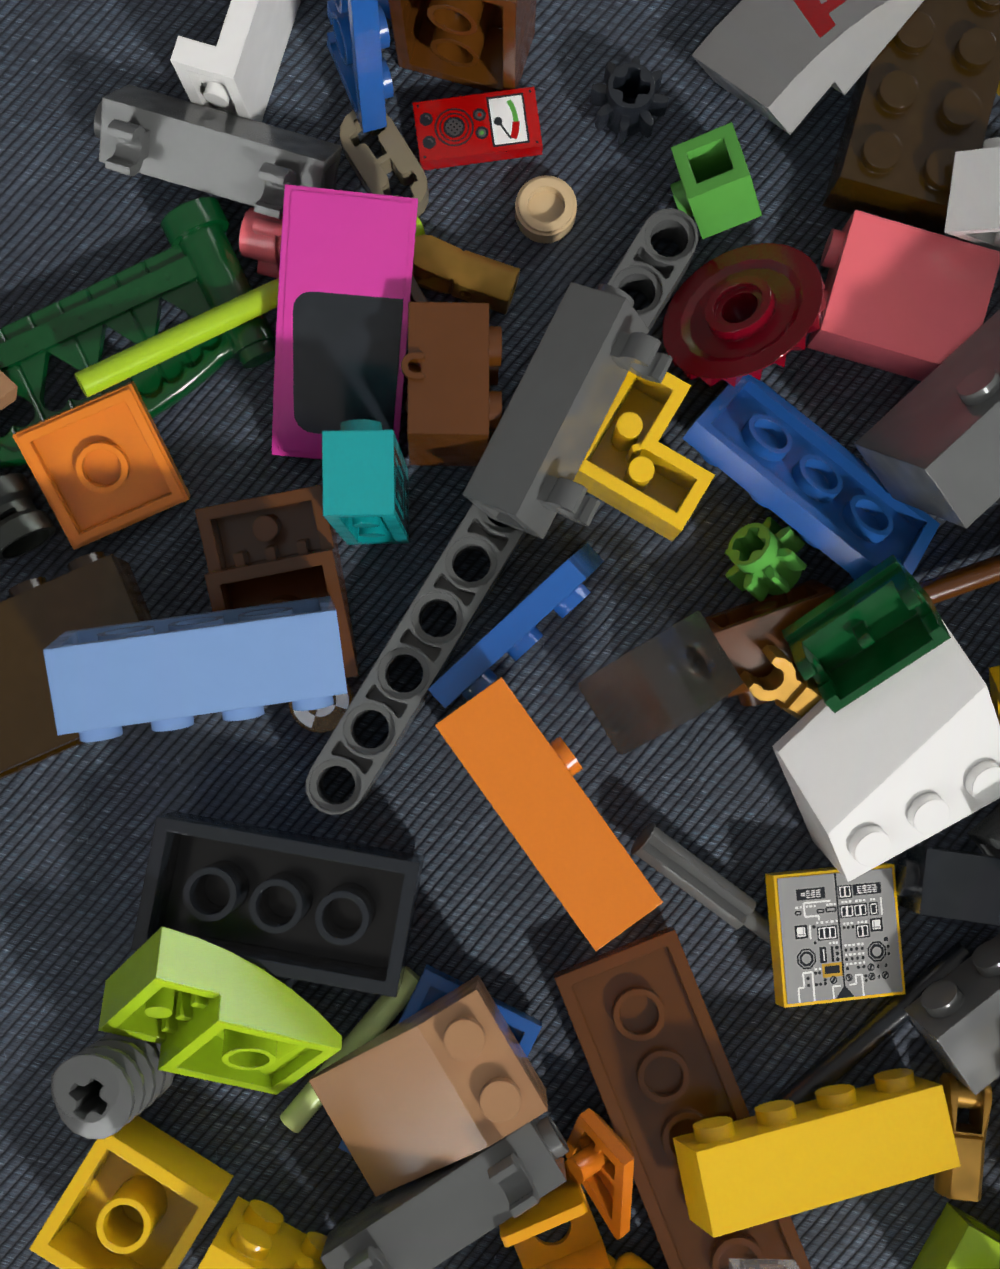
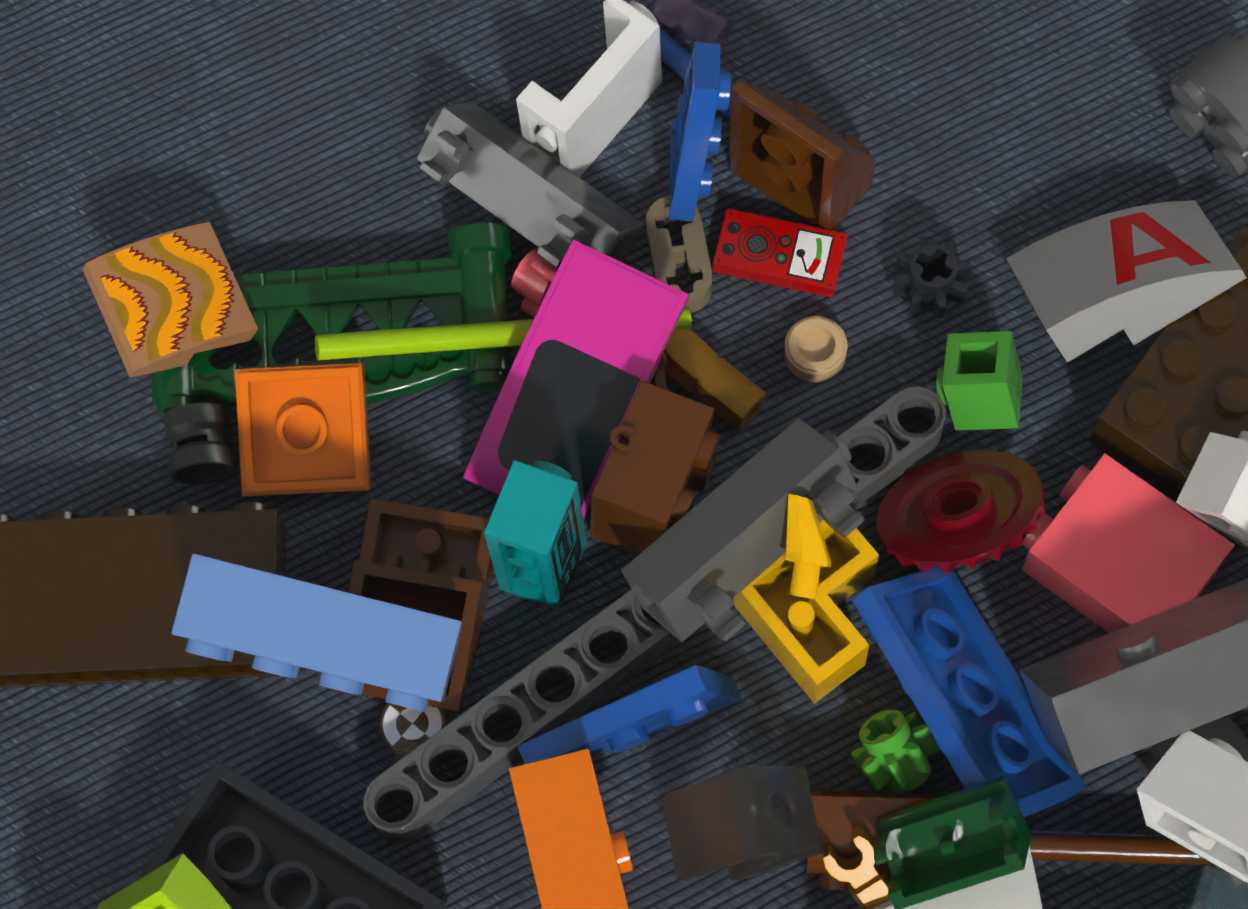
camera: 25 degrees right, 15 degrees down
none -> yellow bar [785,494,831,599]

